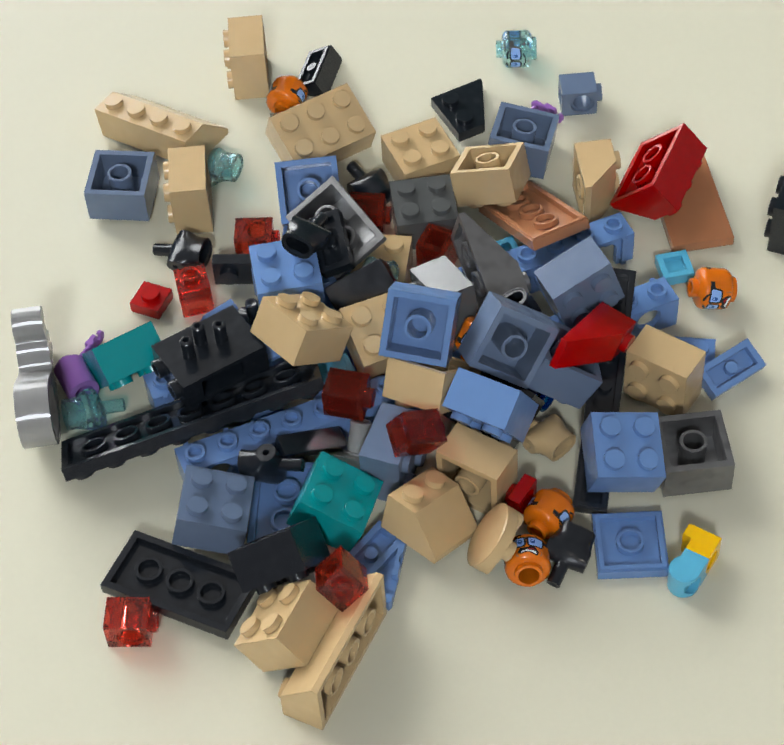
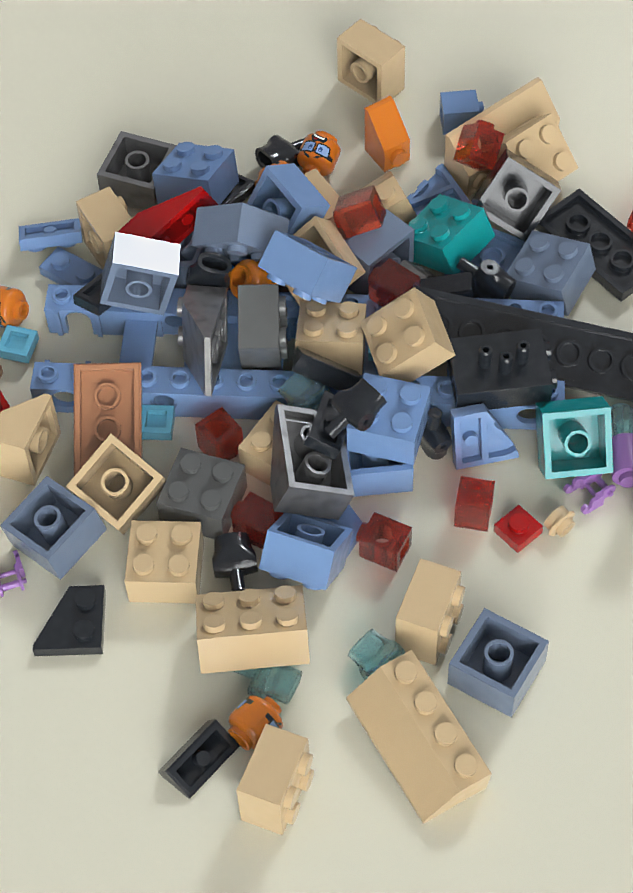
camera: 155 degrees left, 5 degrees up
black piece [153,230,212,272] -> none
black plate [212,254,253,285] -> none
tan tile [467,503,524,574] -> none
medium blue tile [591,511,669,579] -> none
leg [667,523,722,598] -> none
none -> tan brick [337,19,405,103]
none -> orange slope [365,96,410,172]
none -> medium blue brick [439,90,484,135]
none -> tan plate [543,506,576,537]

